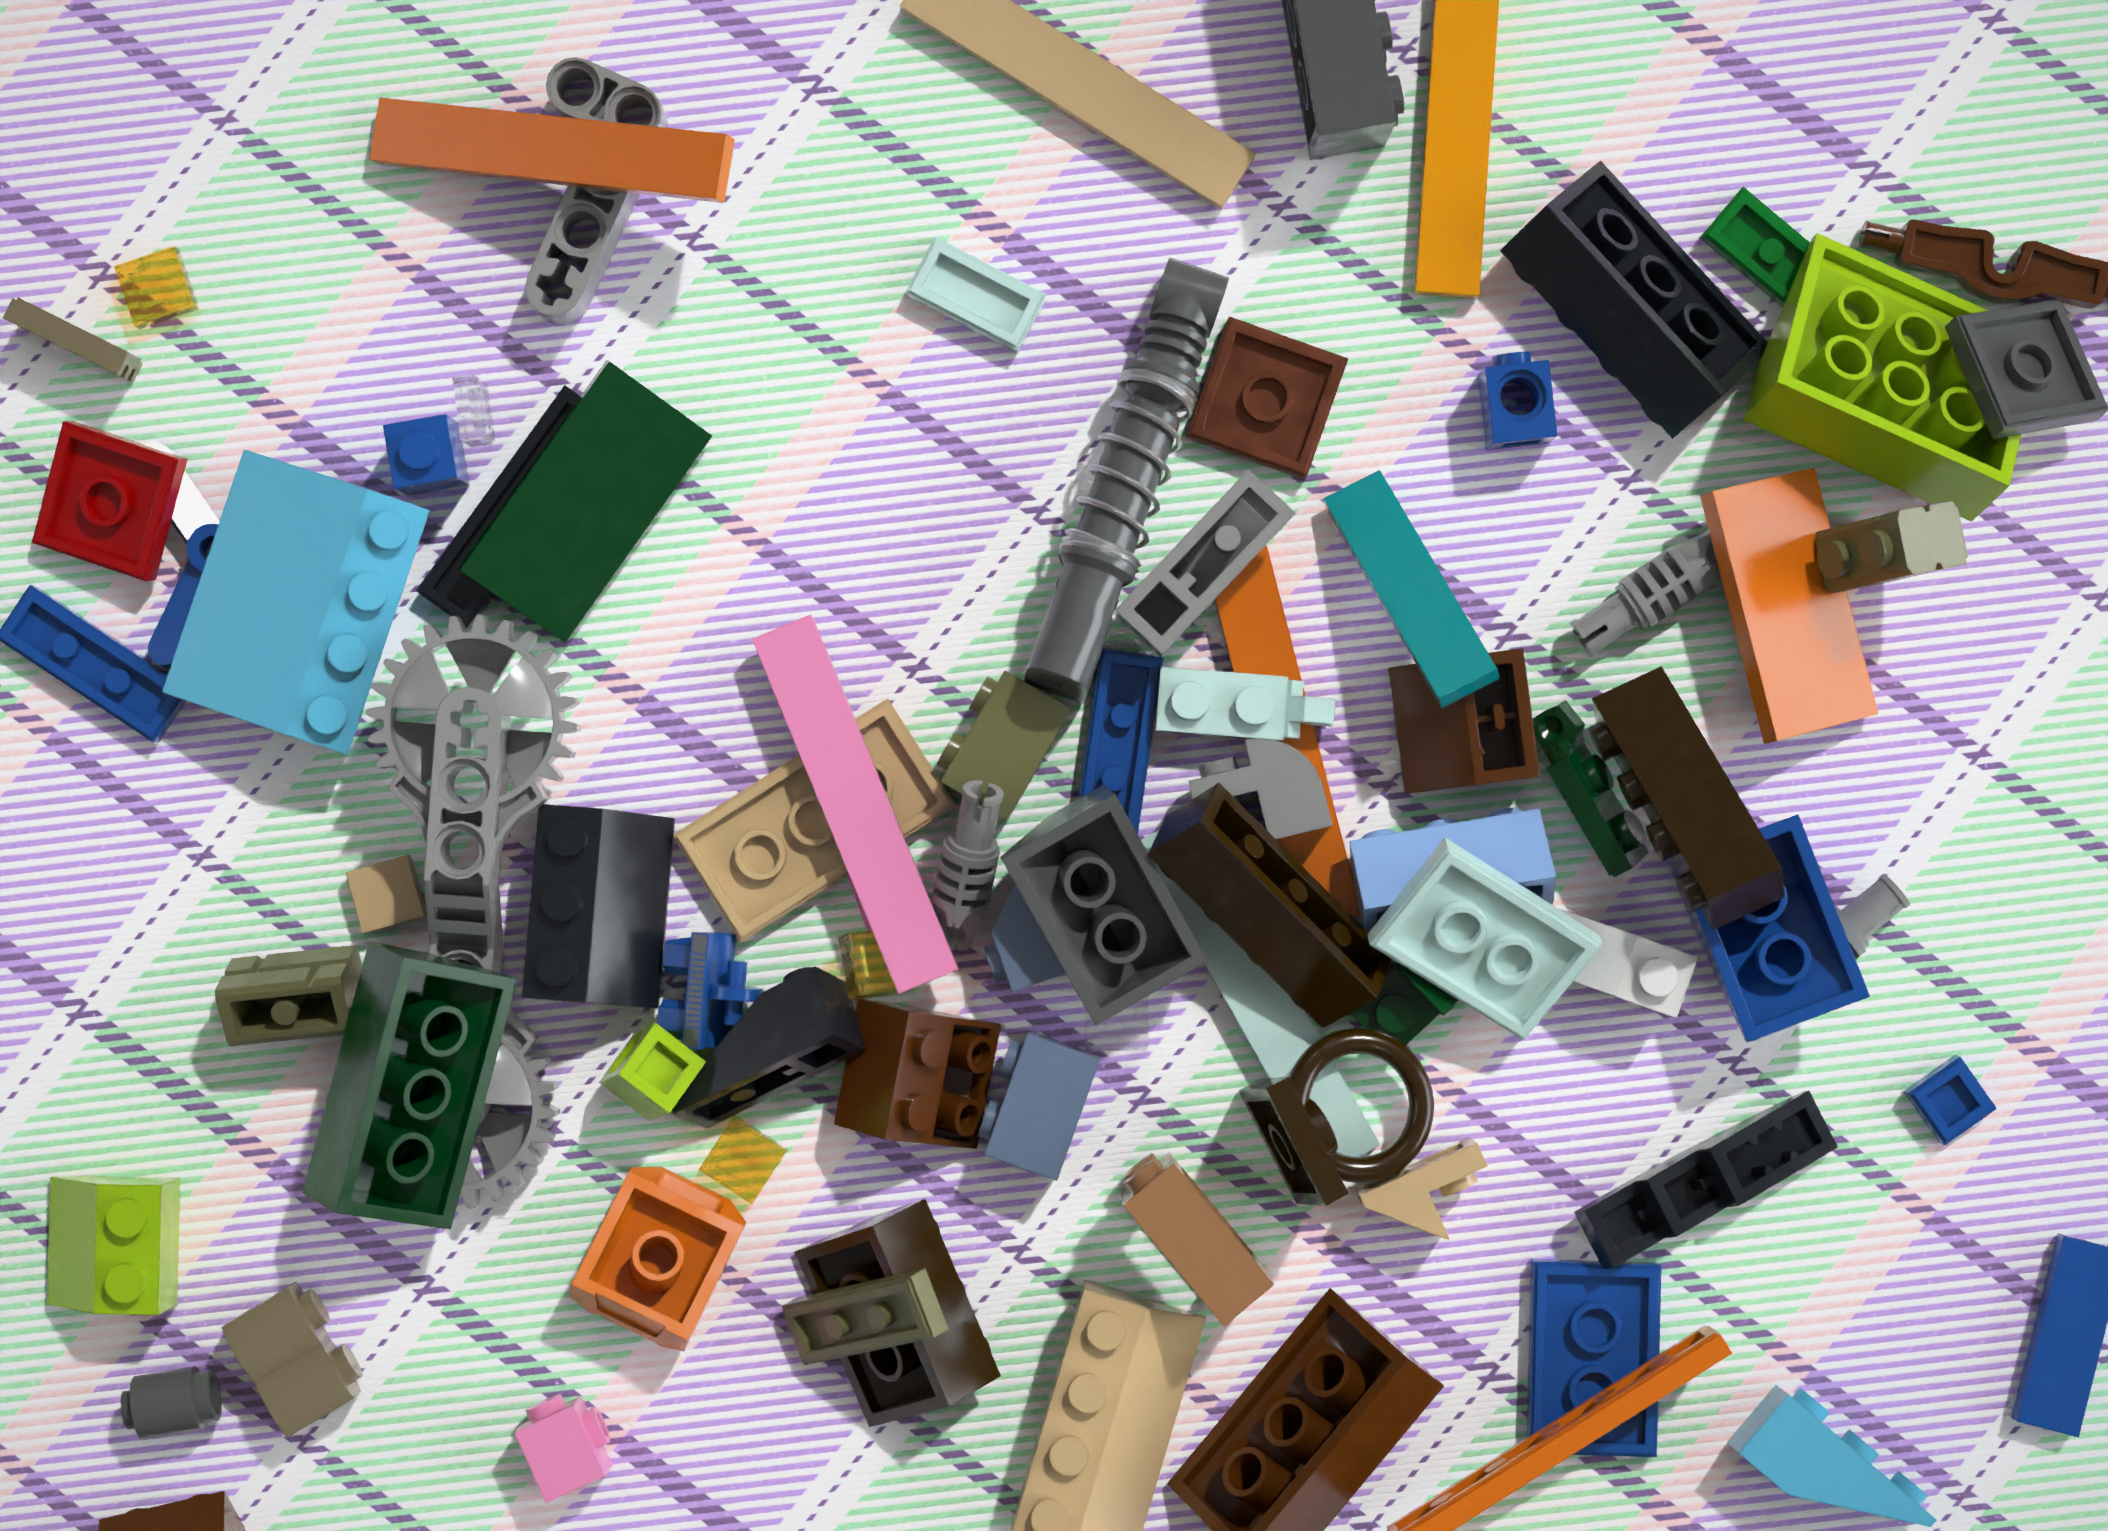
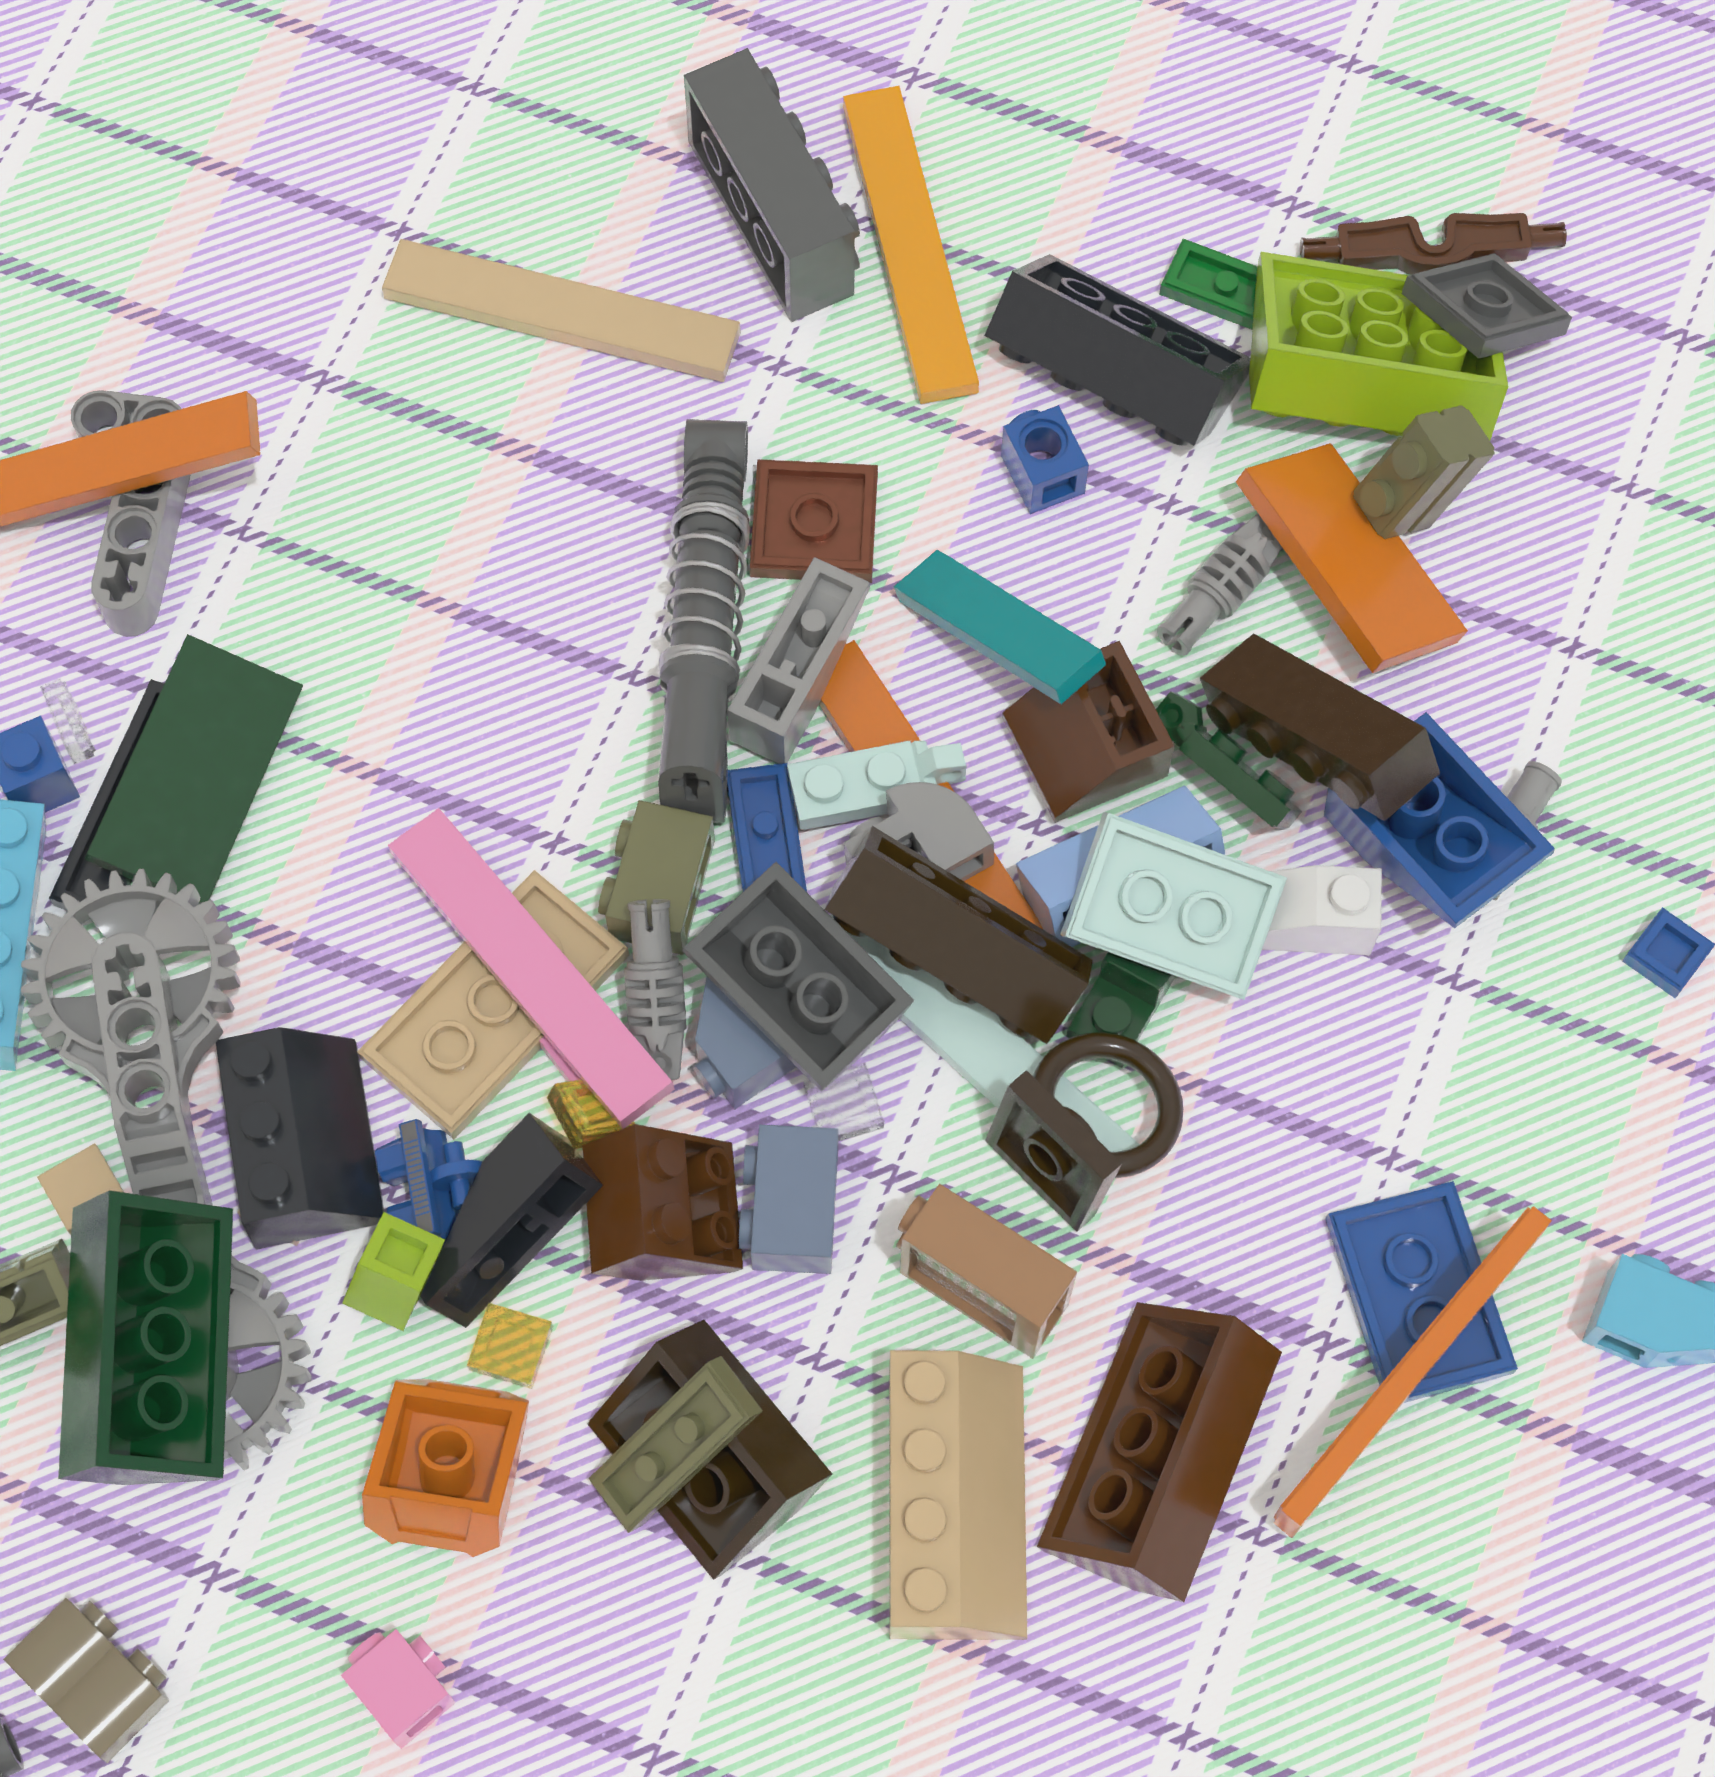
camera: 20 degrees left, 20 degrees down
light aqua tile [905,236,1047,354] -> none
tan slope [1354,1137,1488,1240] -> none
black slope [1574,1090,1838,1269] -> none

